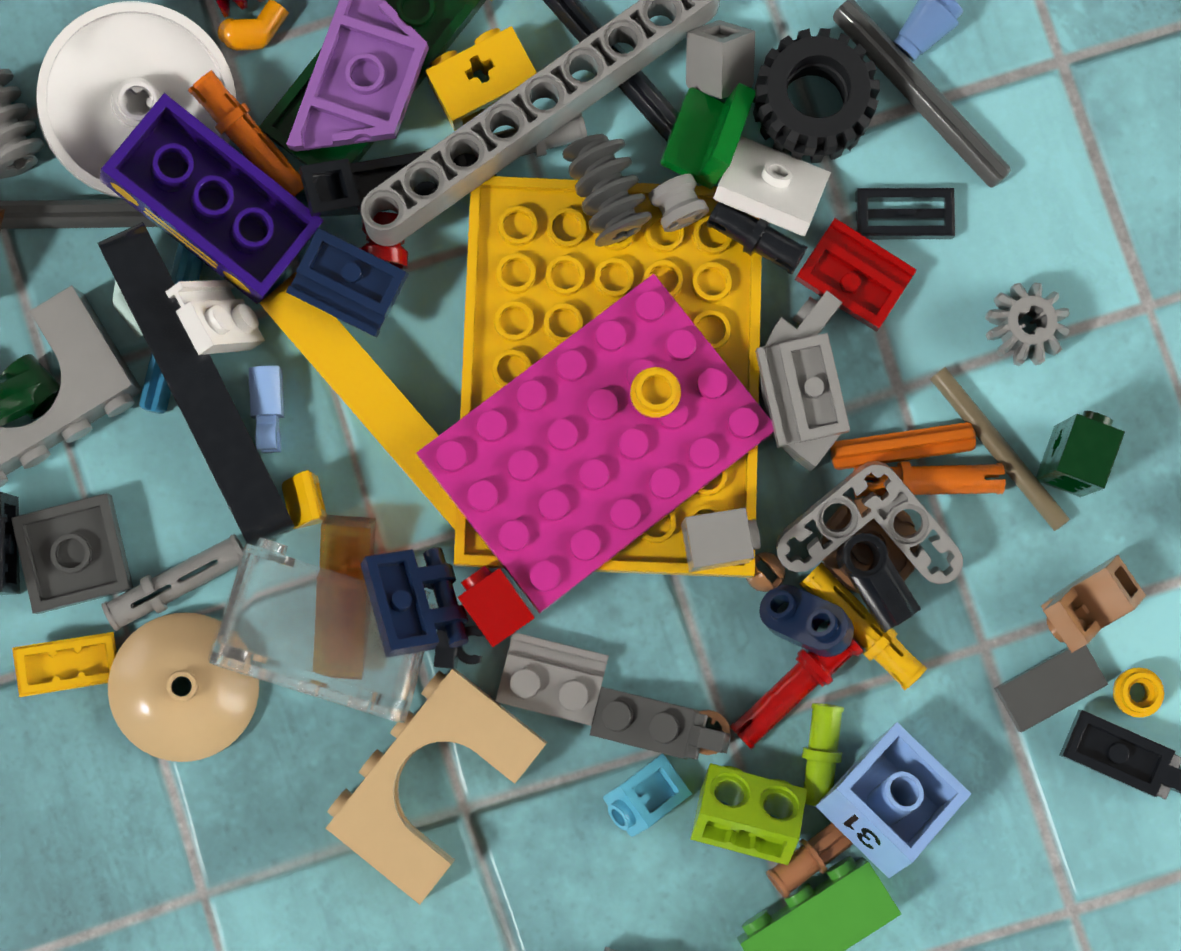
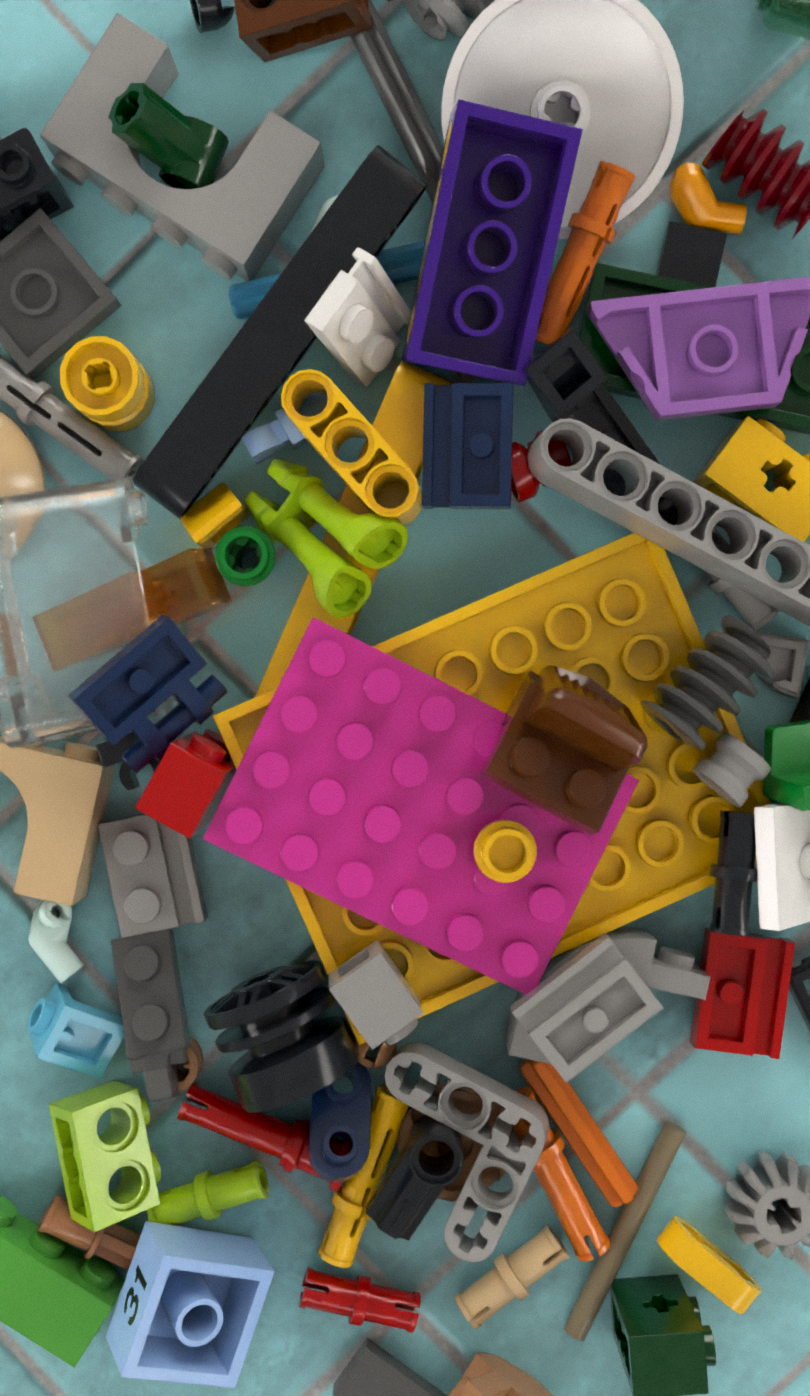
camera: 65 degrees right, 5 degrees up
none -> light aqua arm [28,900,84,984]
none -> yellow wheel [60,336,155,432]
none -> black wheel [203,960,359,1113]
none -> green cone [215,526,275,586]
none -> lime piece [244,458,408,618]
none -> yellow beam [281,369,422,526]
none -> red pin [299,1267,421,1333]
none -> tan pin [454,1224,570,1330]
none -> reddish brown piece [480,665,648,835]
none -> black tile [656,221,727,287]
none -> yellow beam [656,1216,762,1315]
none -> light grey tile [757,632,809,698]

